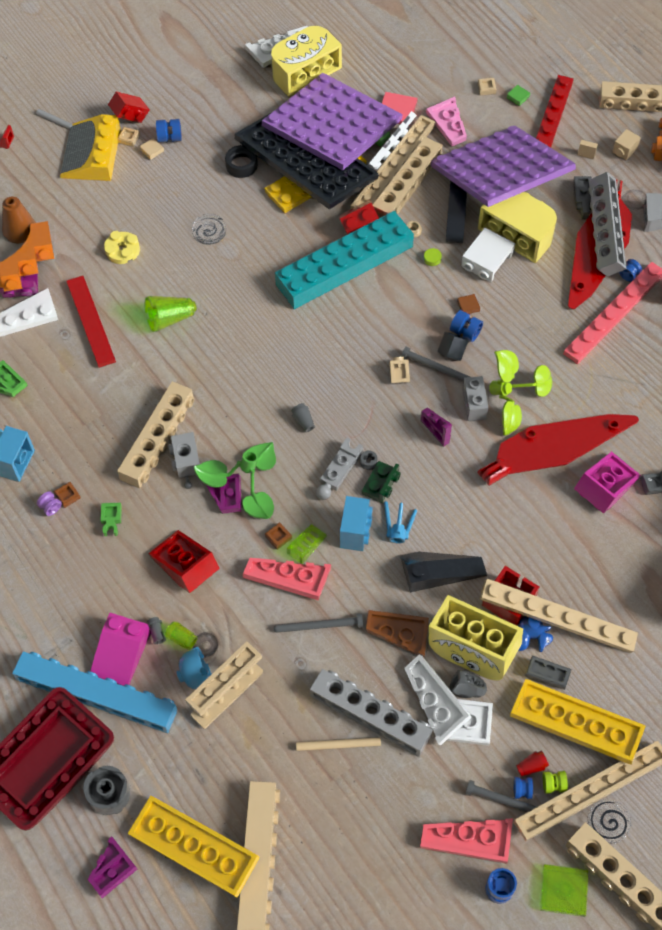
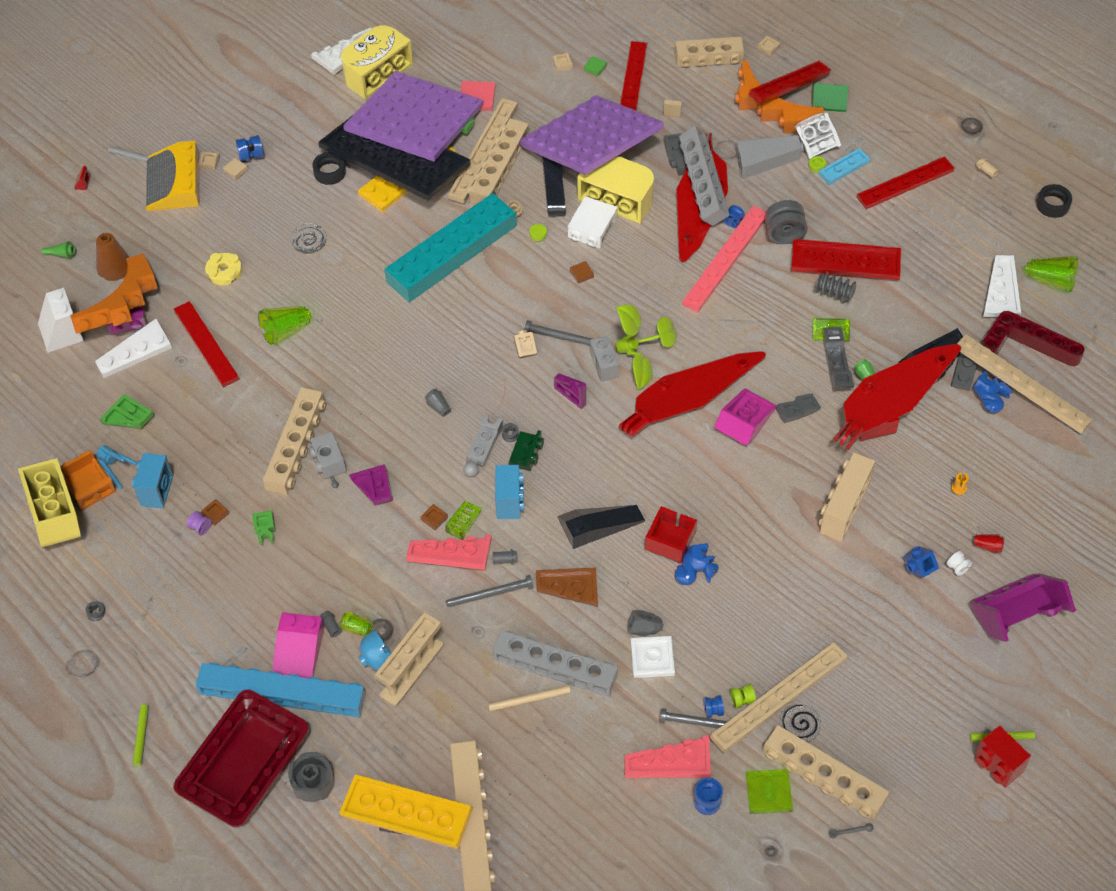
camera: 10 degrees left, 5 degrees down
magenta wing [88,836,138,898] -> none
red brick [108,91,150,123] -> none
red slope [148,530,220,593] -> none
bright green plant [194,442,276,519] -> none
red brick [339,200,379,234] -> none
white wing [368,111,417,171] -> none
dark azure plant [384,501,417,543] -> none
white wing [404,654,471,745] -> none
bright pink wing [426,97,467,147] -> none
light yellow brick [429,595,523,681] -> none
black panel [438,332,468,361] -> none
blue wheel [450,310,483,342] -> none
tan plate [479,579,638,653] -> none
yellow plate [510,679,646,765] -> none
red cone [516,750,549,777] -> none
dark grey plate [525,655,572,690] -> none
tan brick [612,129,641,161] -> none
none -> dark grey pin [492,549,518,565]

